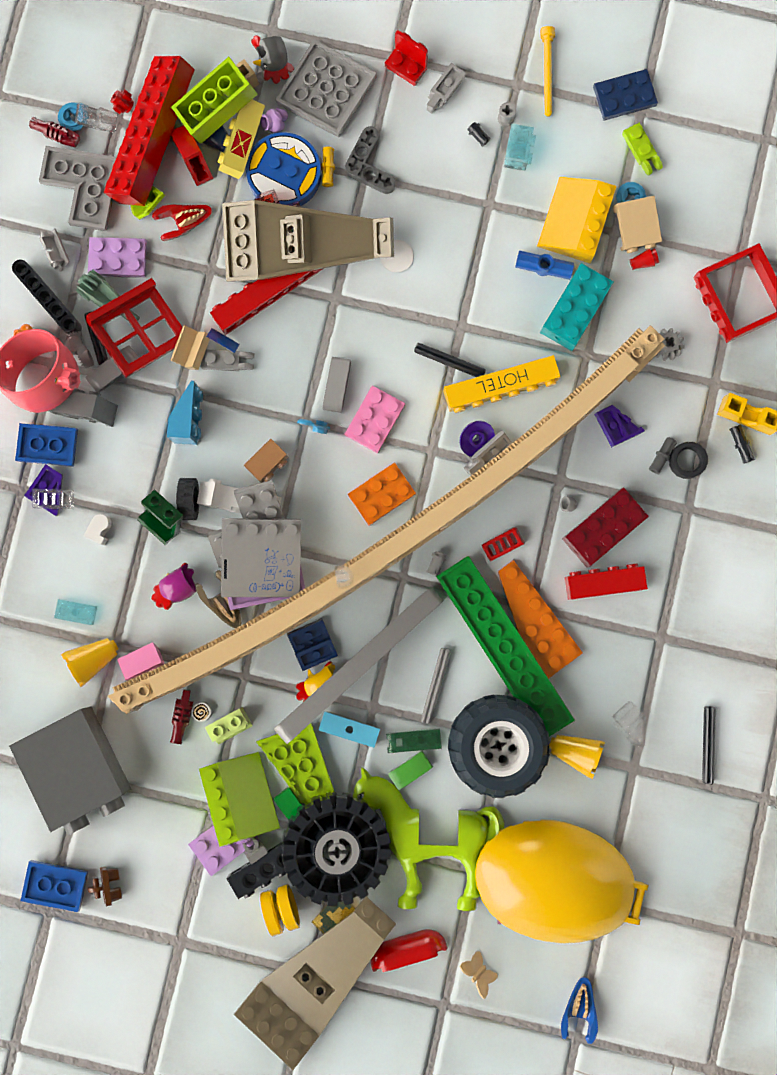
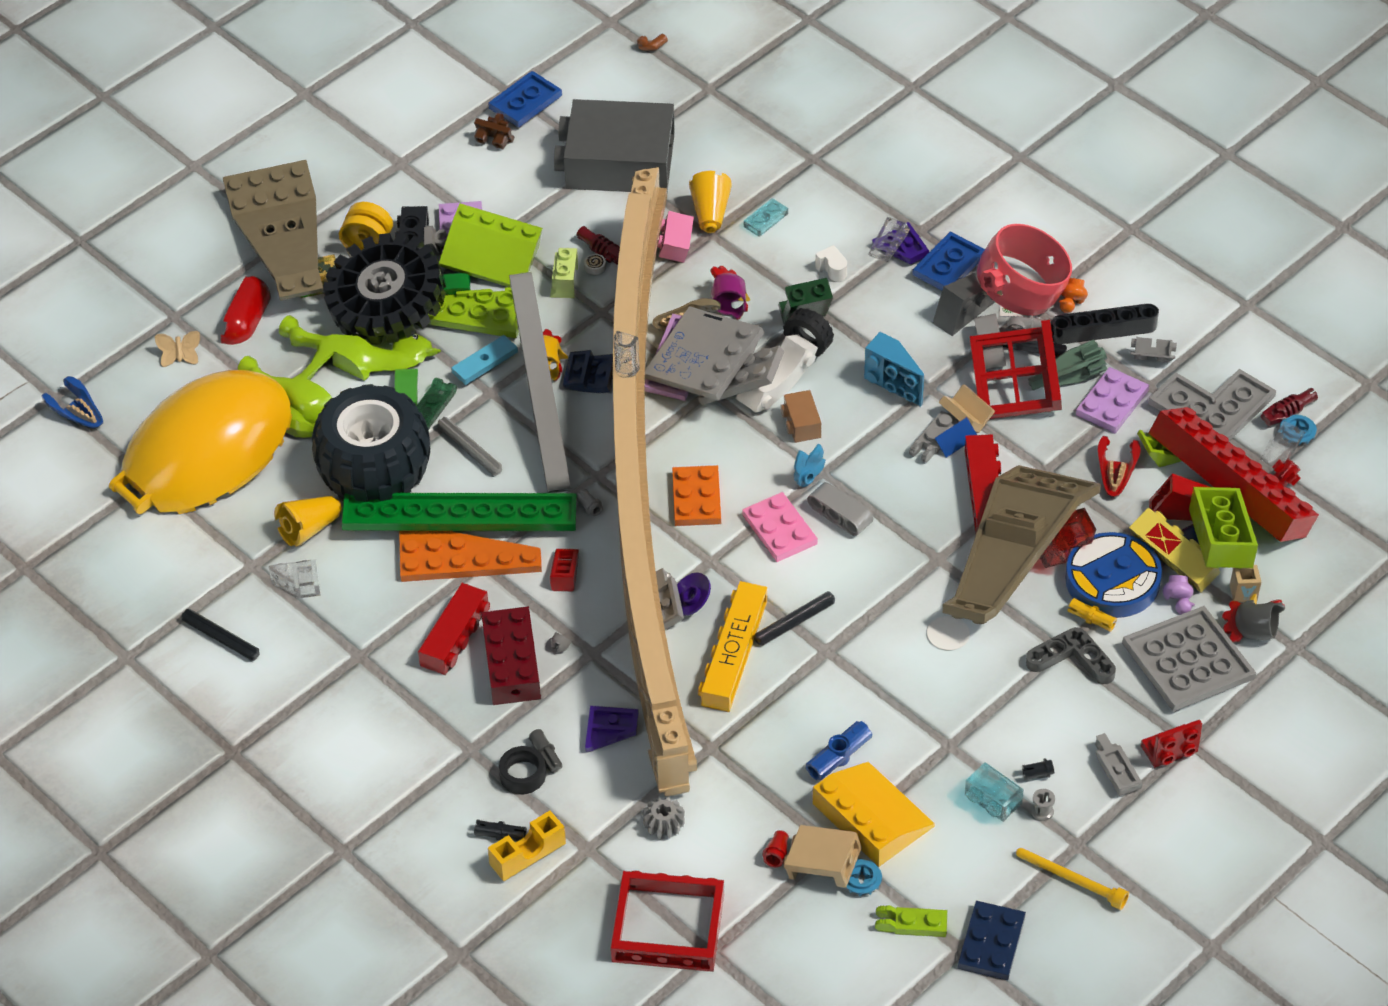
camera: 120 degrees right, 35 degrees down
teal brick [540,263,614,351] -> none

